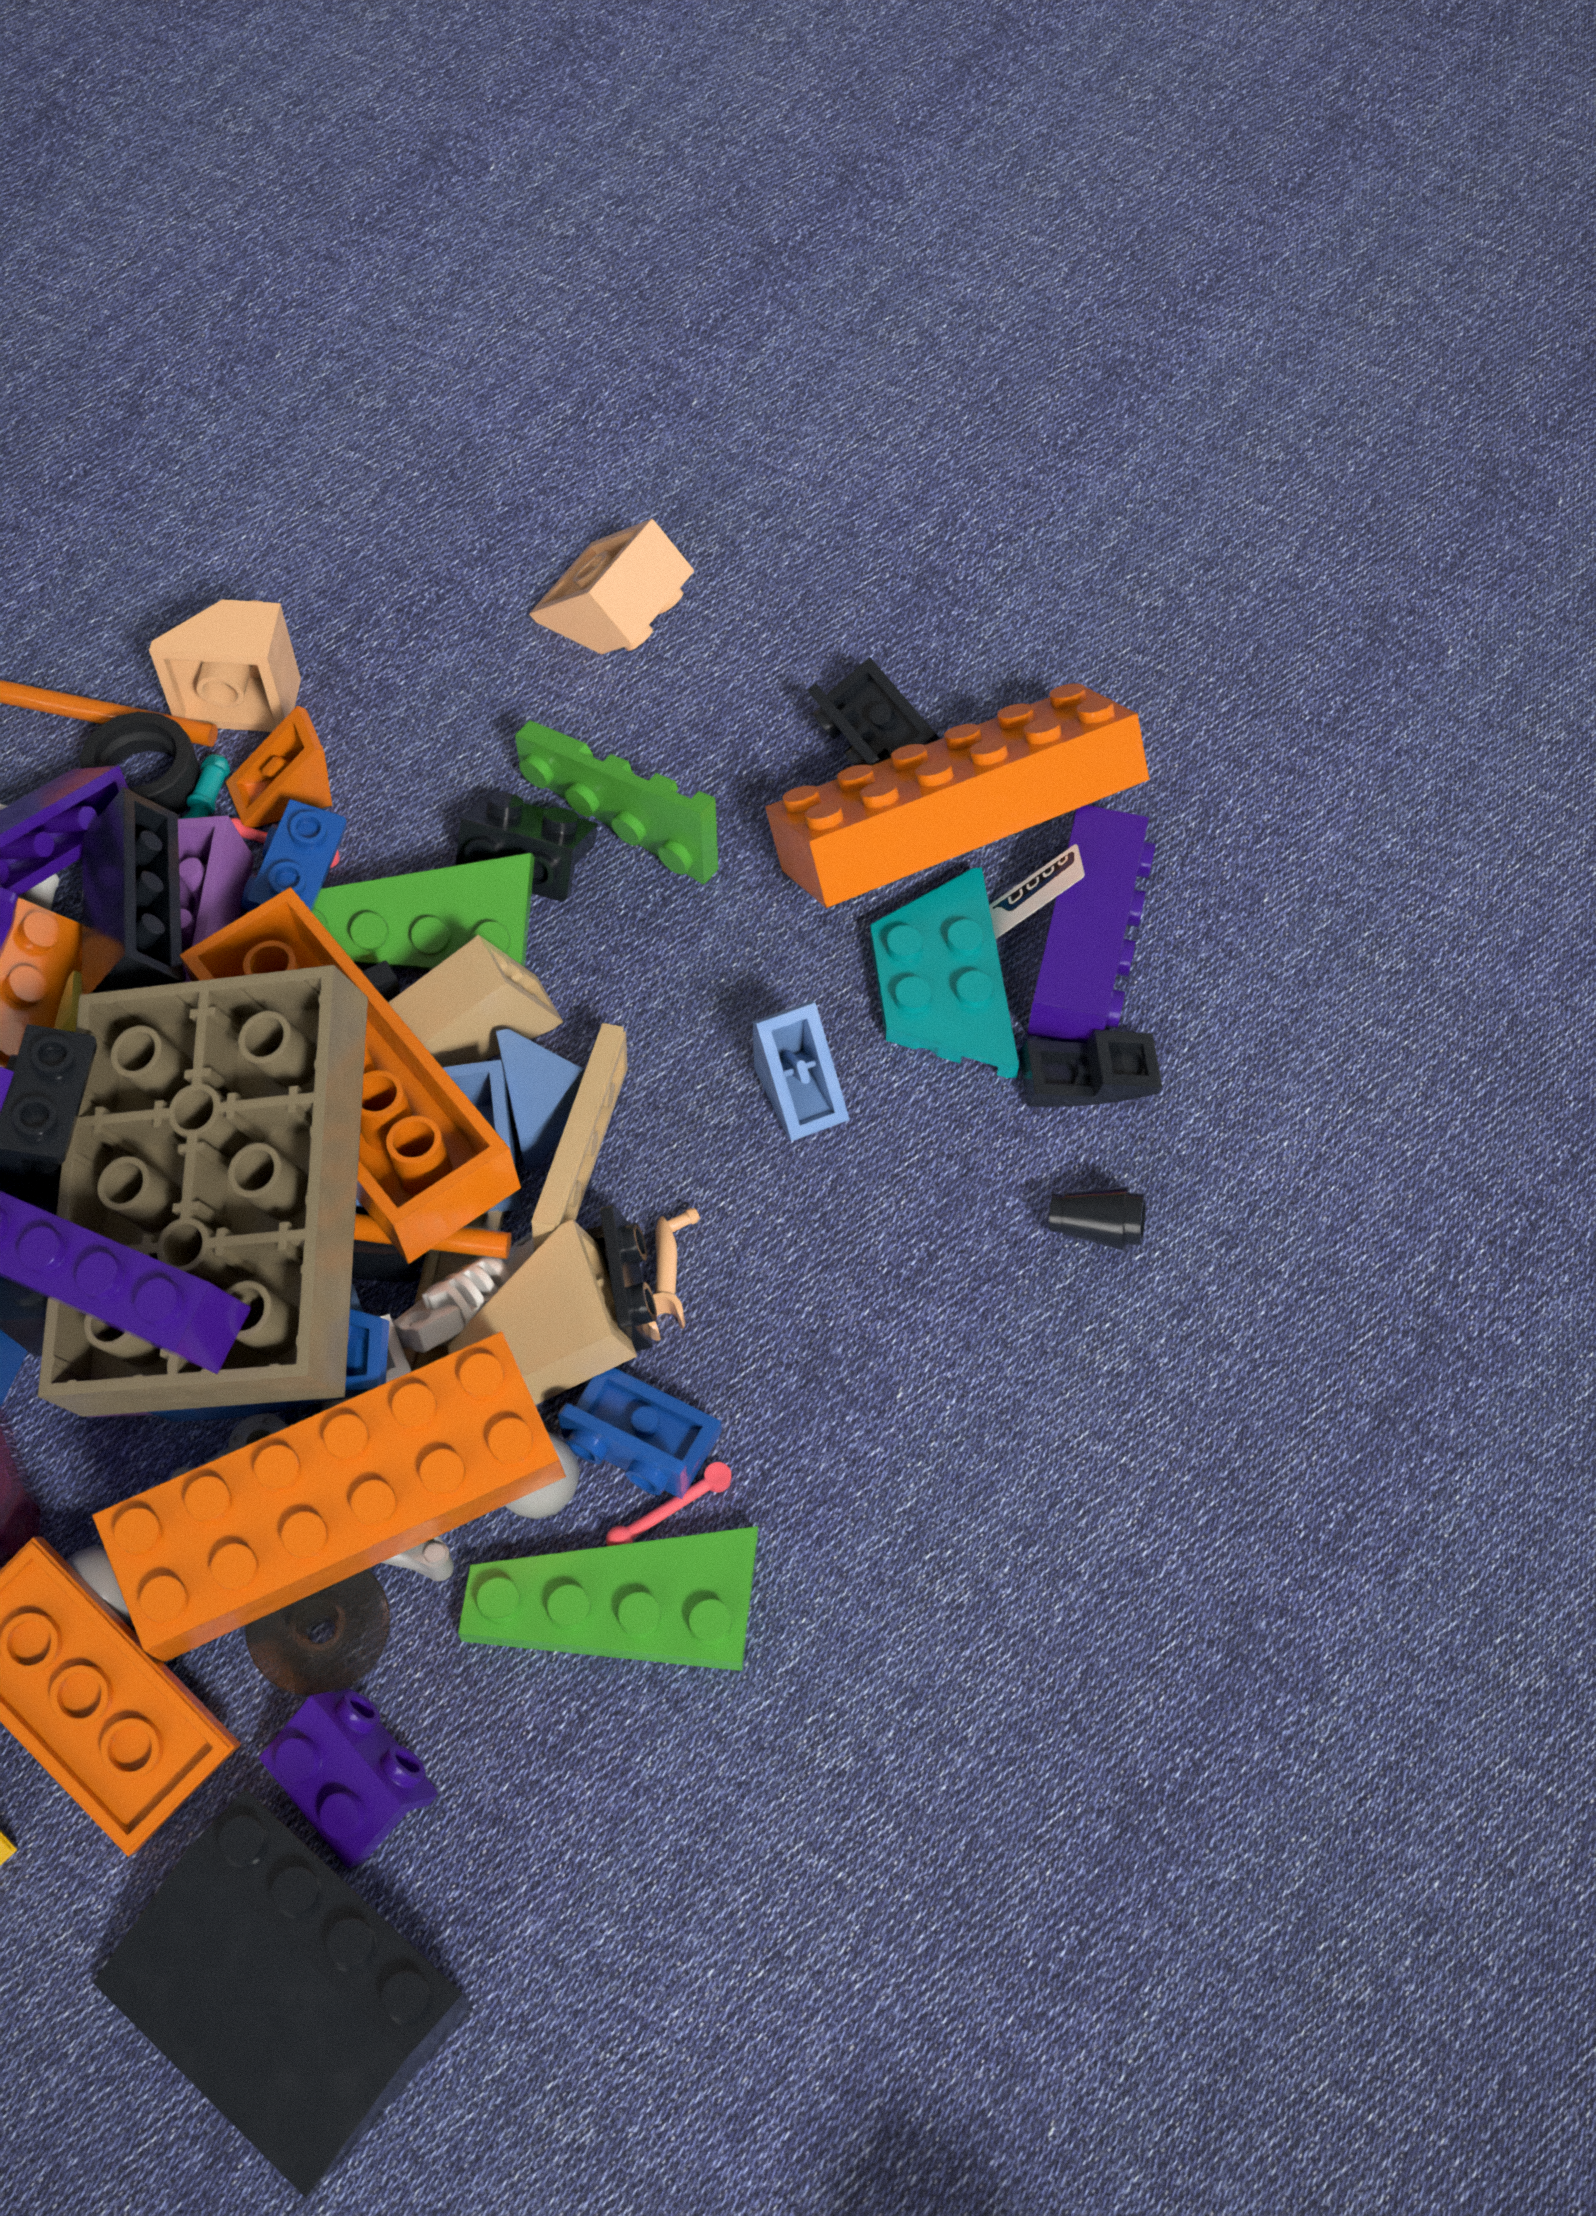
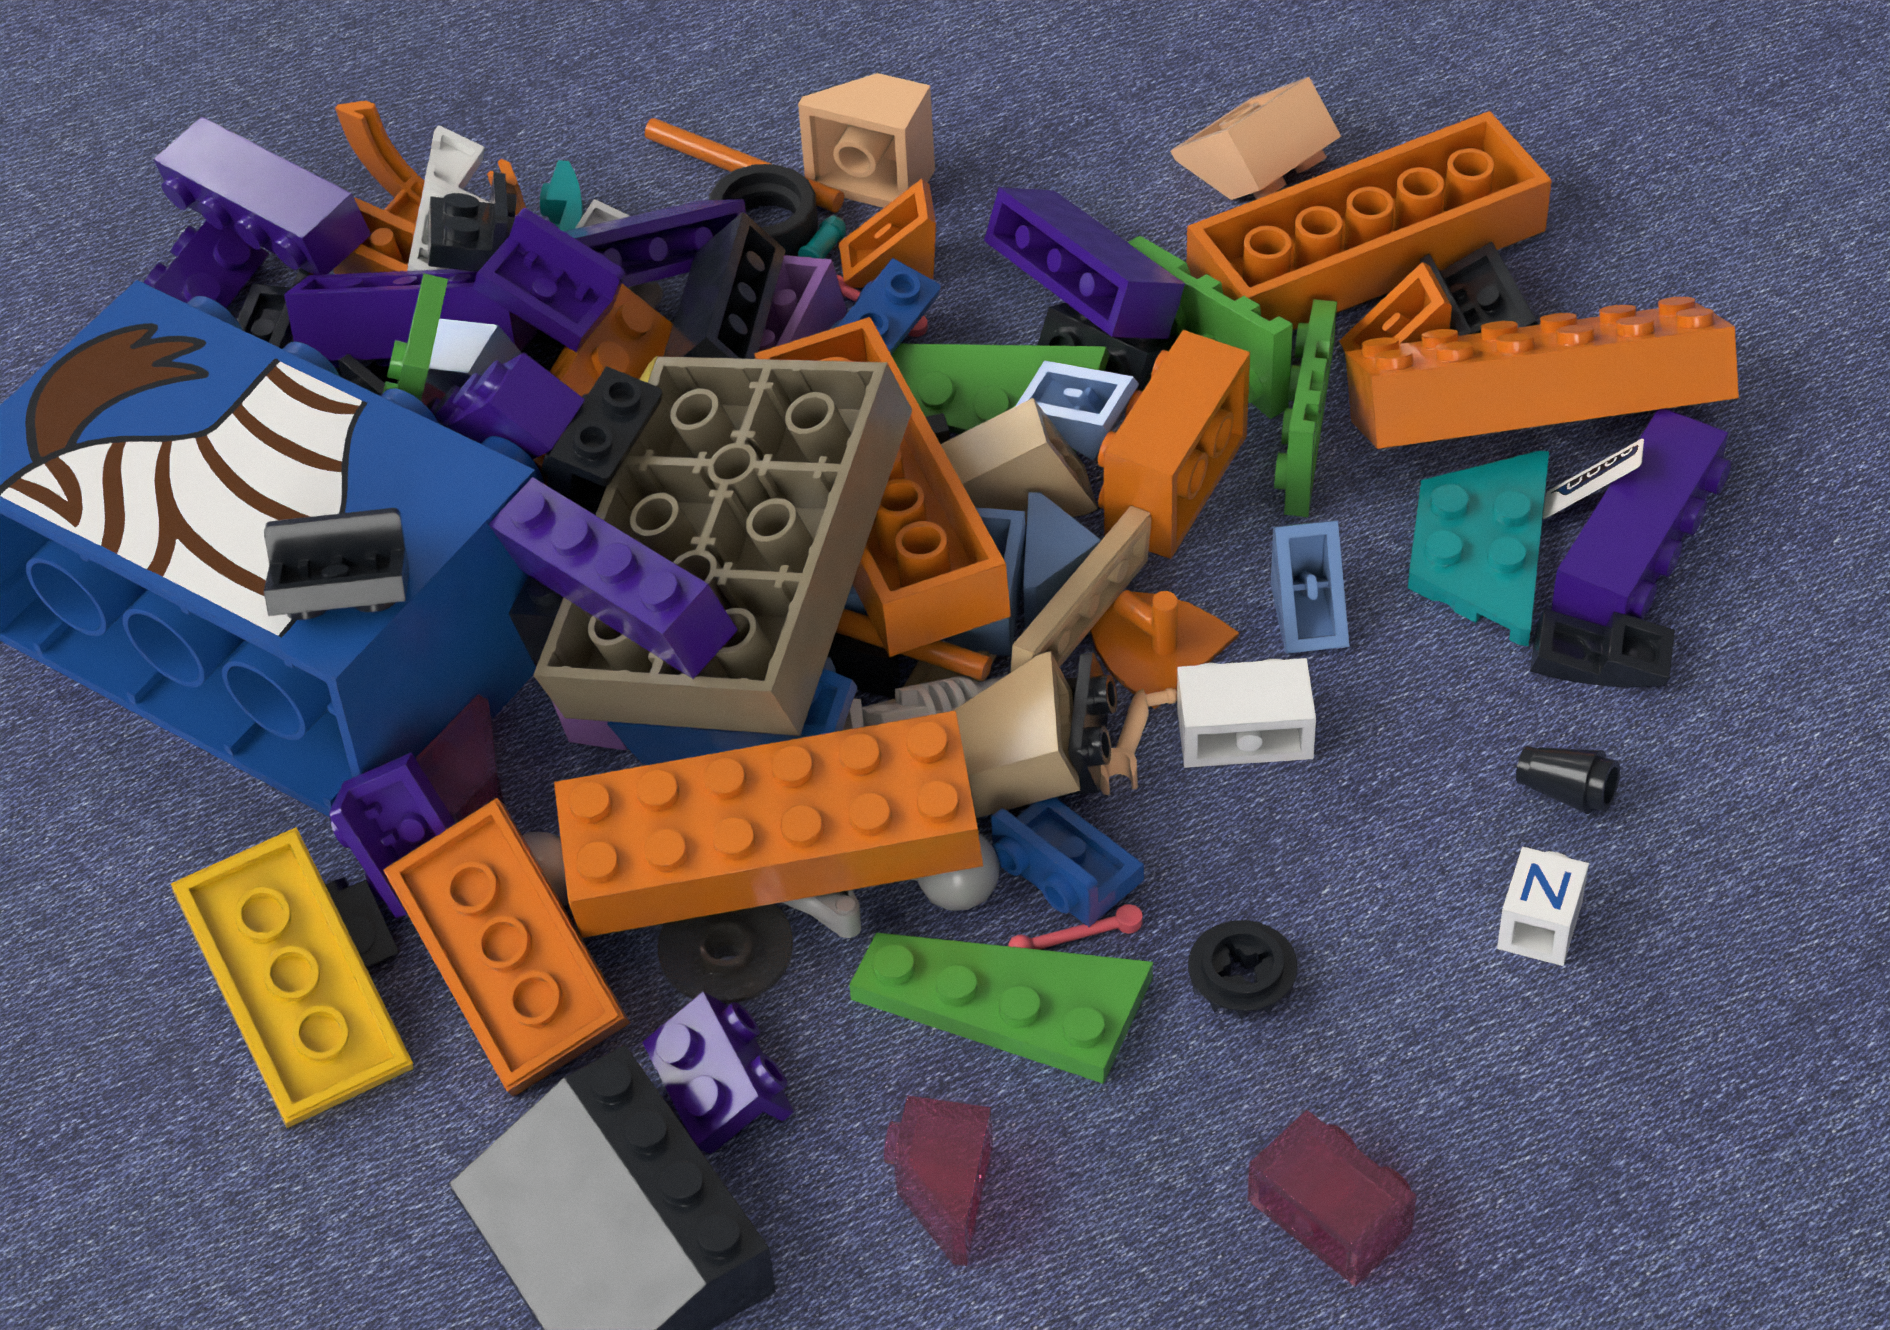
camera: 20 degrees right, 10 degrees down
none -> clear pink slope [884,1095,993,1266]
none -> dark purple brick [984,187,1185,339]
none -> medium blue slope [1015,361,1139,460]
none -> orange shield [1090,590,1239,709]
none -> orange brick [1098,330,1250,559]
none -> white brick [1177,658,1316,768]
none -> orange brick [1186,111,1552,330]
none -> black gear [1188,920,1298,1020]
none -> clear pink brick [1248,1110,1416,1287]
none -> bright green wing [1274,299,1337,517]
none -> orange slope [1339,262,1452,352]
none -> white brick [1497,846,1589,966]

